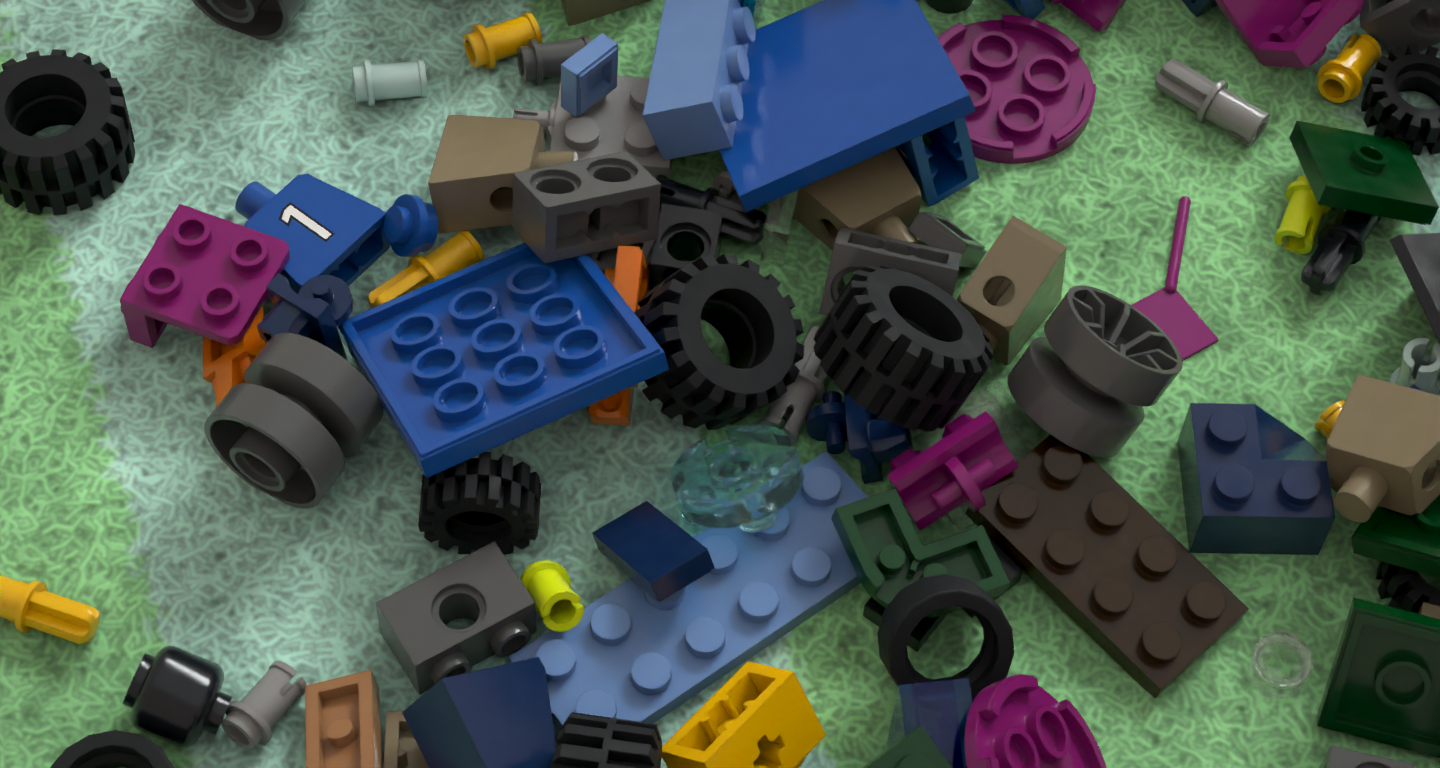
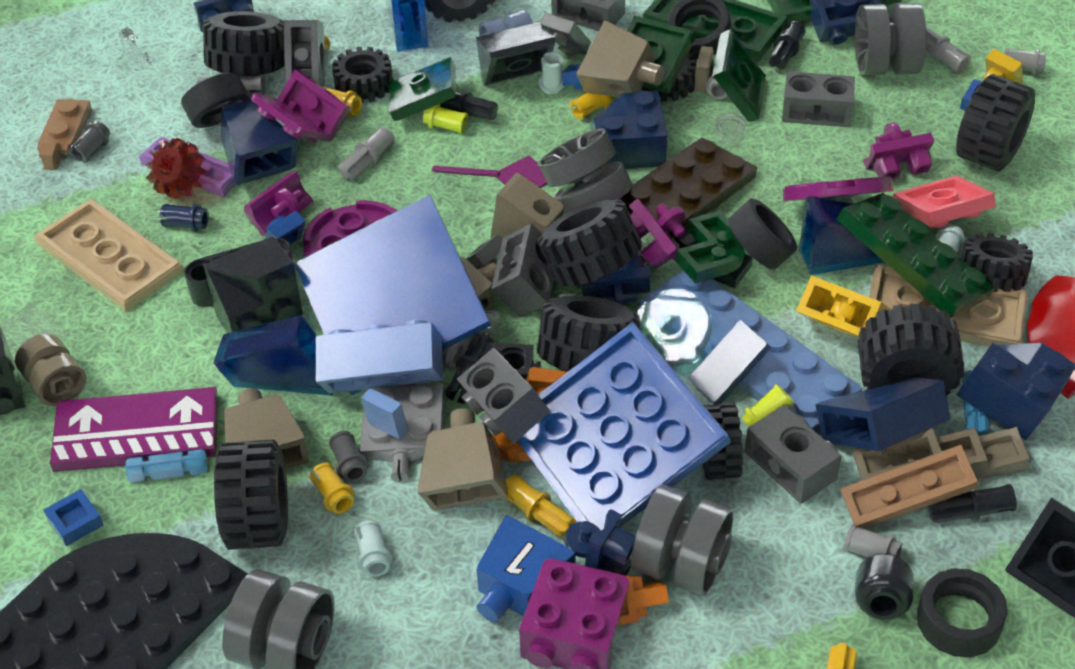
camera: 90 degrees left, 10 degrees down
blue plate [383,194,438,257] -> none

